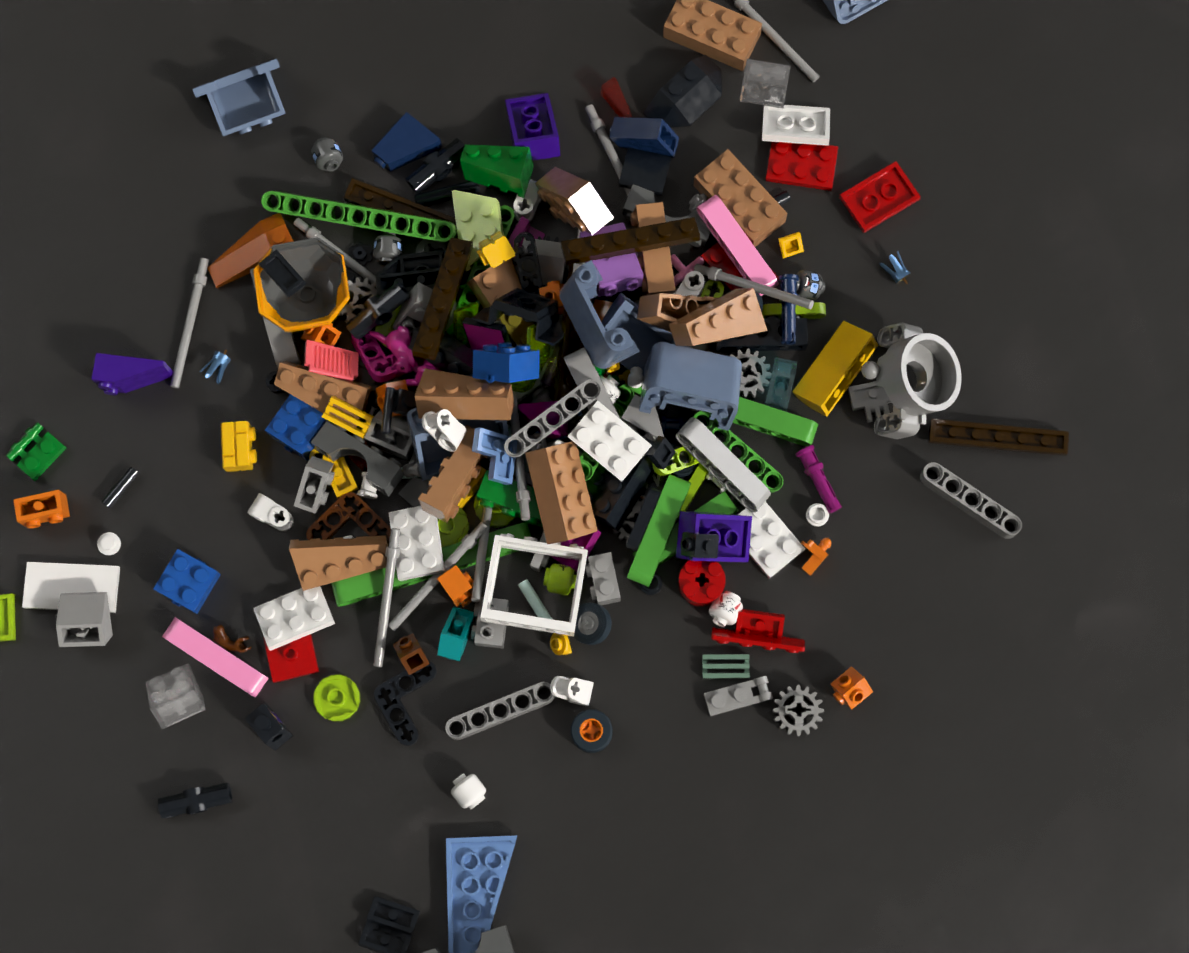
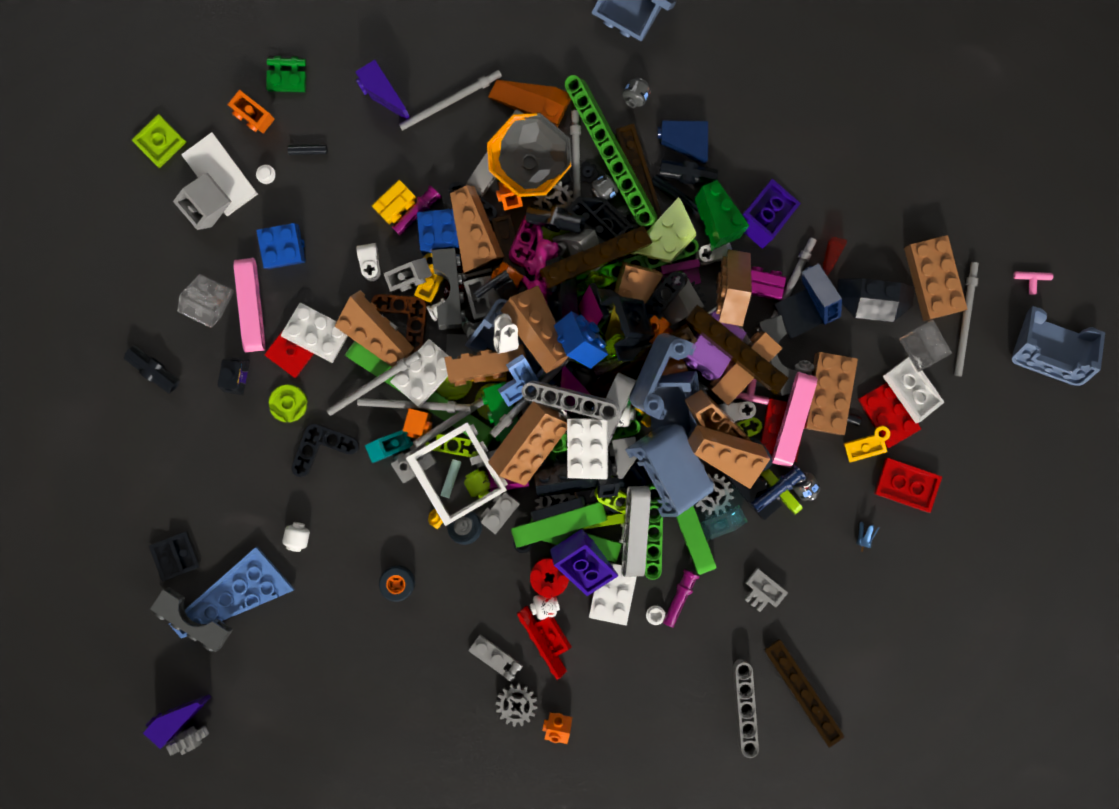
camera: 50 degrees right, 10 degrees up
flat silver piece [199,350,231,384] -> none
reddish brown piece [213,625,252,652] -> none
black tile [259,249,306,298] -> none
coral window [304,340,359,382] -> none
yellow tile [322,396,374,438] -> none
reddish brown brick [393,633,430,675] -> none
light grey beam [445,682,555,740] -> none
yellow brick [476,231,515,268] -> none
white piece [550,676,594,706] -> none
white arm [627,366,643,396] -> none
black bracket [680,532,719,558] -> none
light grey bar [694,264,814,309] -> none
sand green tile [702,654,750,679] -> none
yellow slope [778,232,804,258] -> none
yellow brick [792,321,878,417] -> none
orange piece [801,538,831,576] -> none
light grey piece [861,322,962,439] -> none
none -> magenta pin [392,185,442,235]
none -> lime beam [425,434,479,457]
none -> magenta brick [751,266,786,301]
none -> yellow hinge [844,426,890,462]

